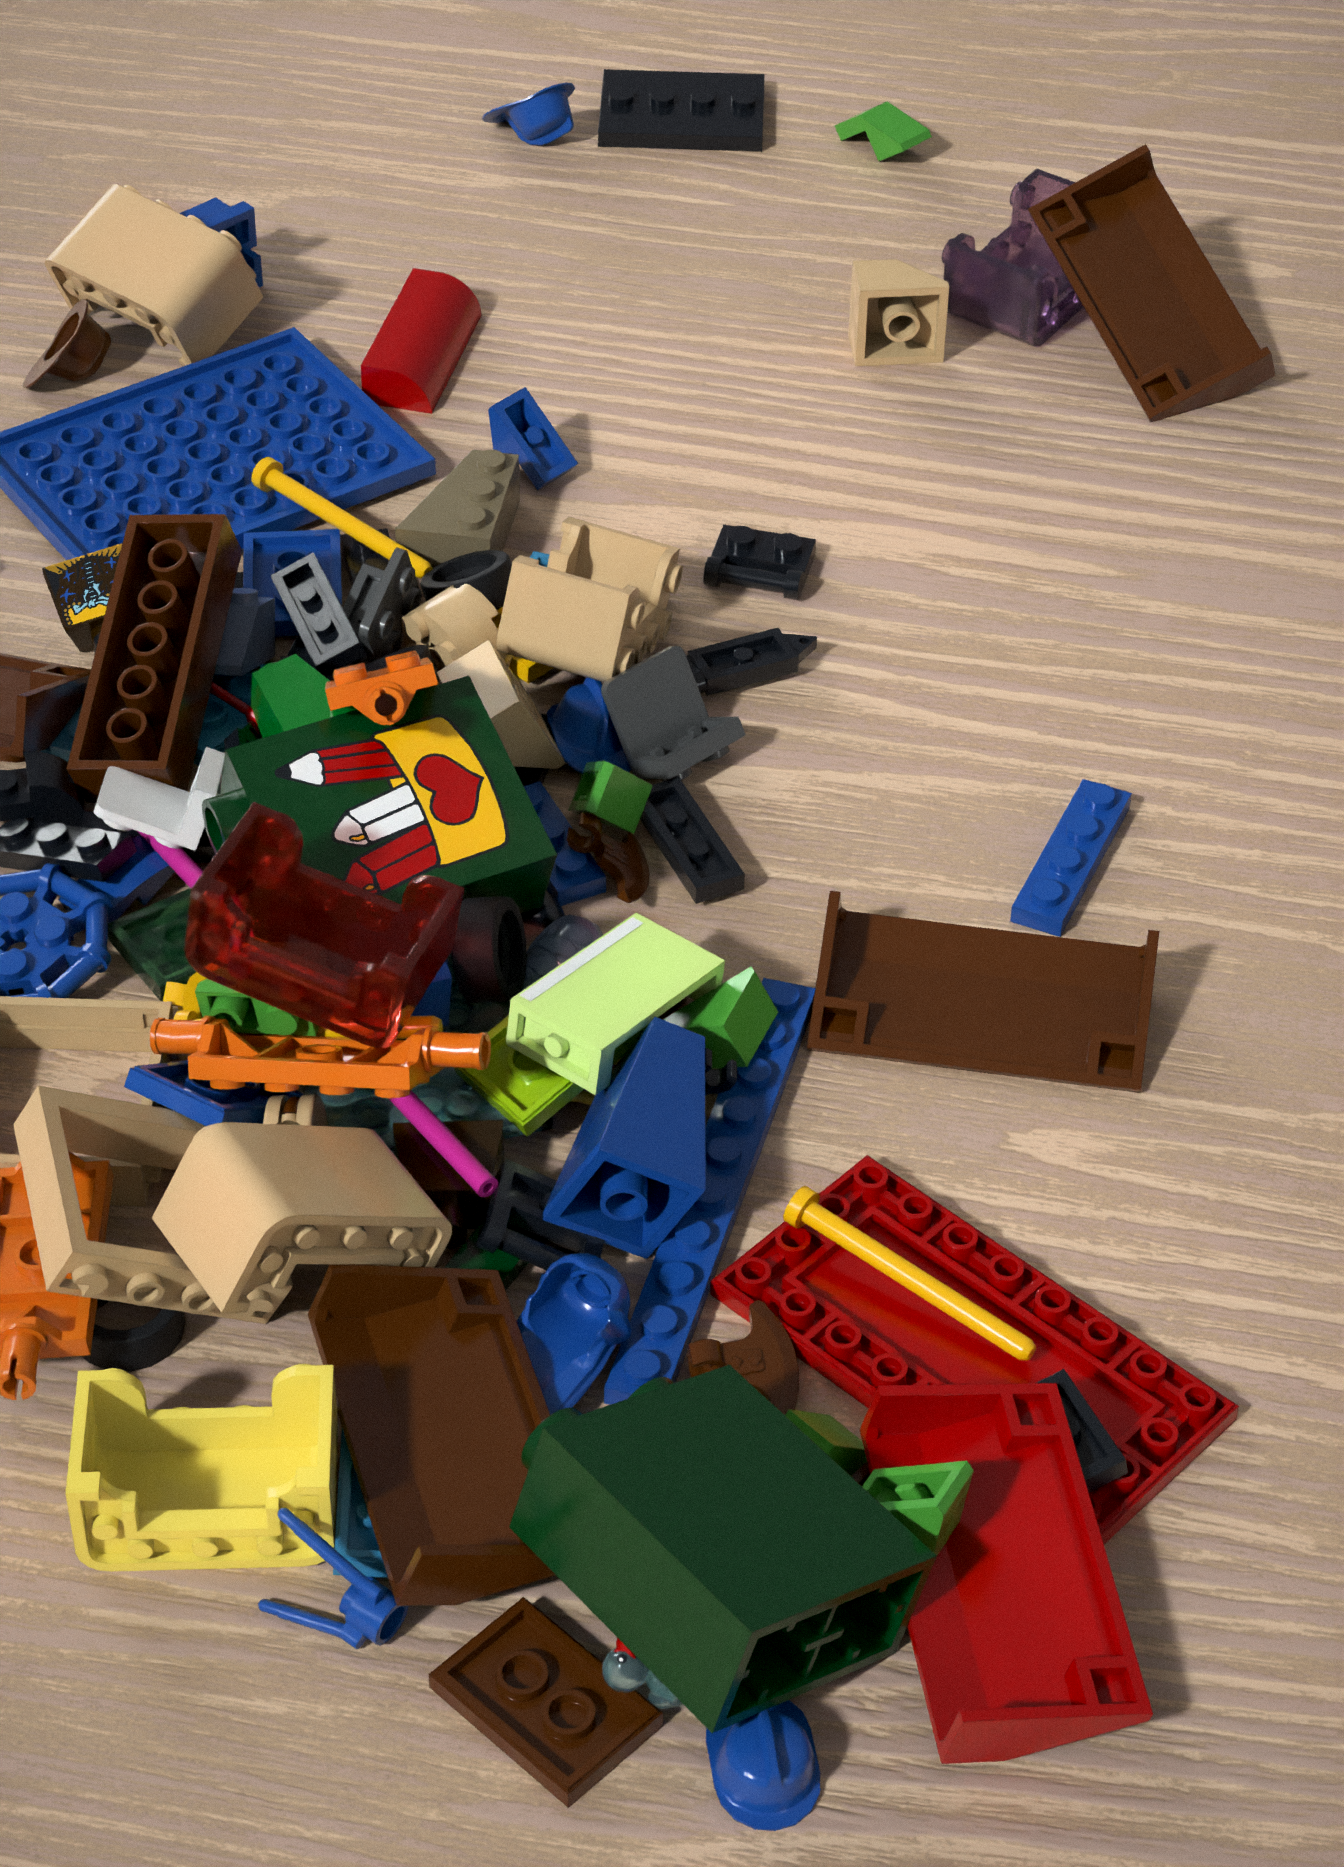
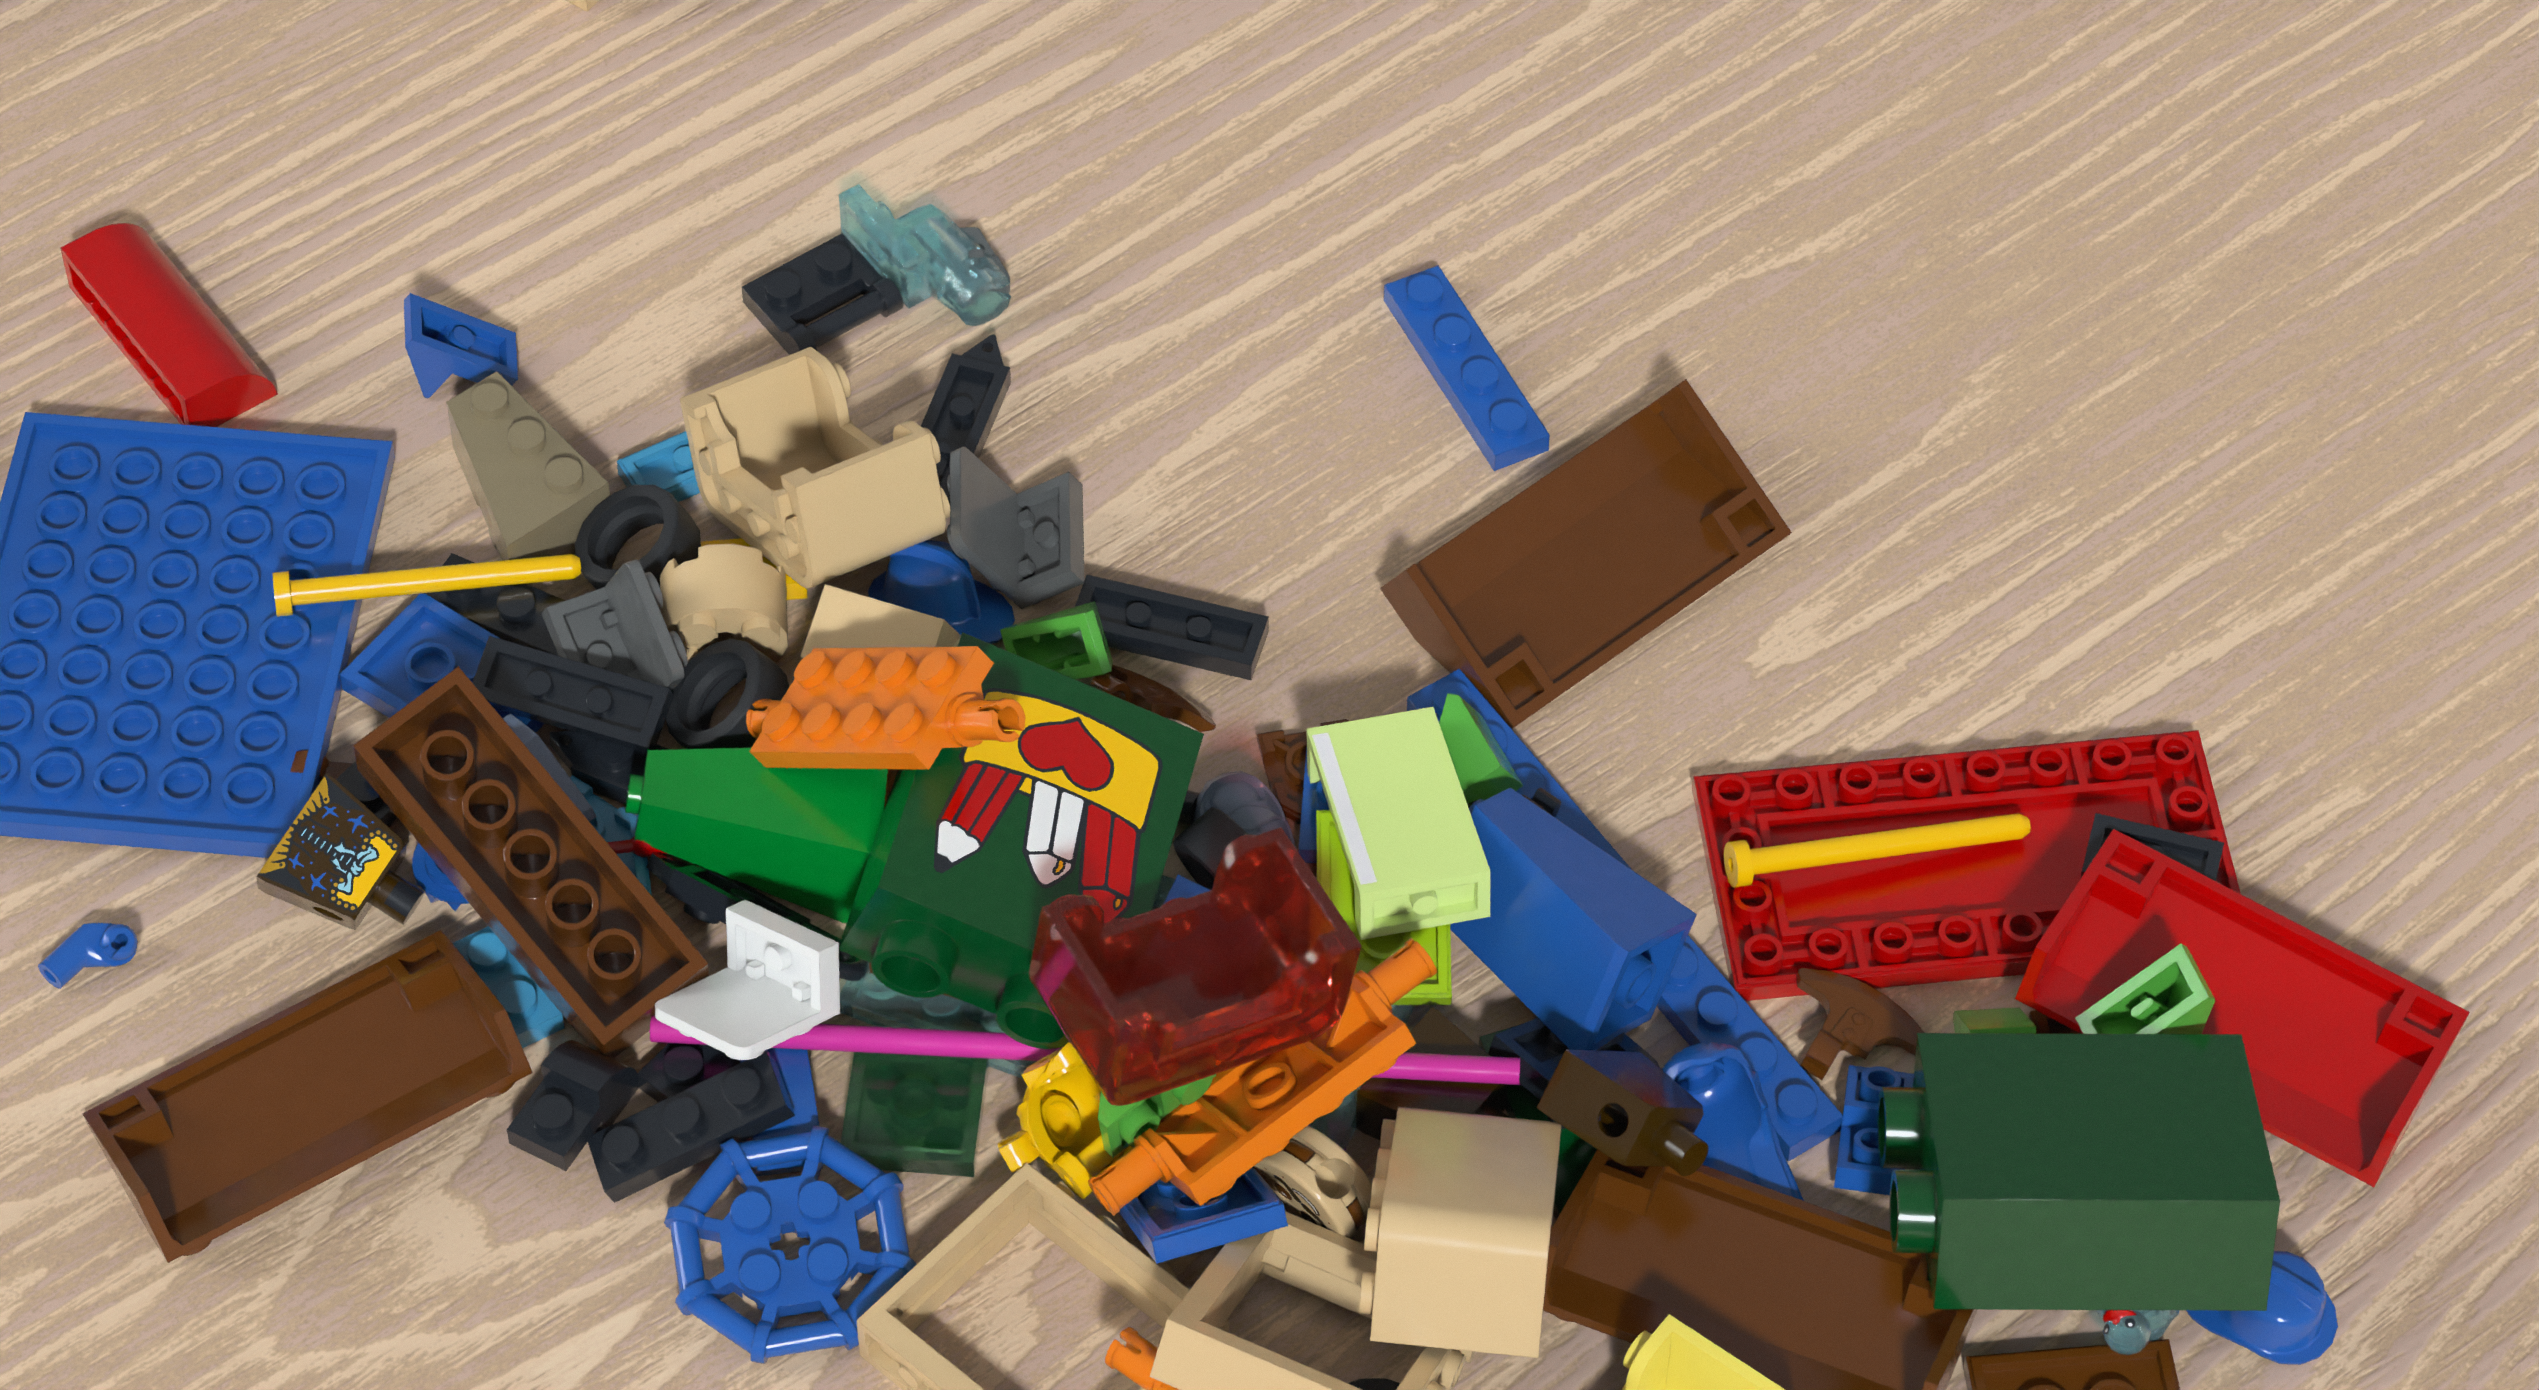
camera: 50 degrees left, 10 degrees up
none -> clear light blue plate [839,184,1011,326]
none -> dark brown torso [1537,1049,1708,1176]

